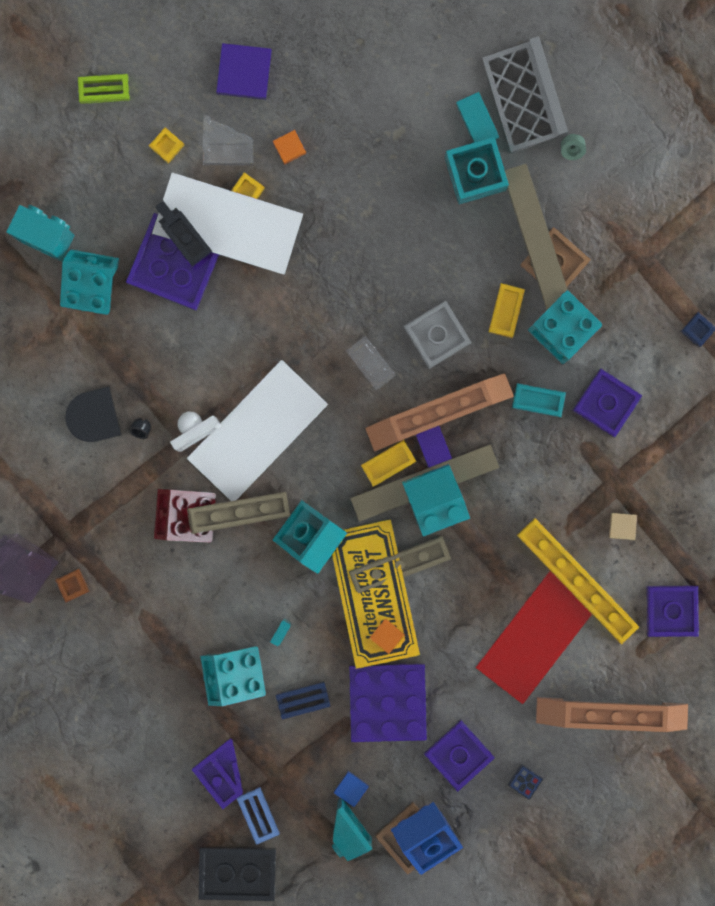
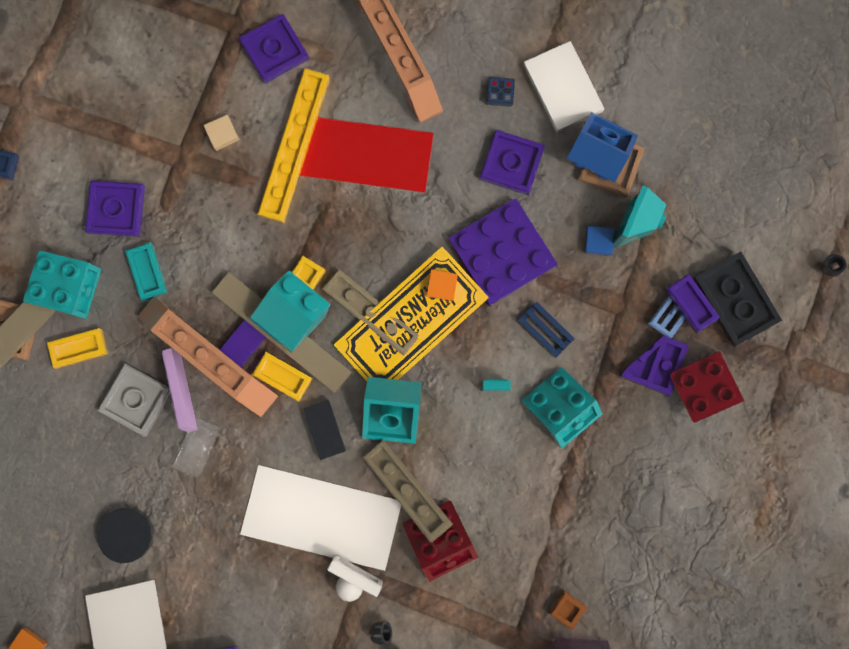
camera: 115 degrees left, 5 degrees down
none -> black tile [97,508,154,563]
none -> lavender tile [162,348,198,433]
none -> yellow tile [292,256,326,290]
none -> black tile [303,400,346,460]
none -> white tile [523,41,604,133]
none -> dark purple tile [665,274,720,333]
none -> dark red bracket [670,351,745,423]

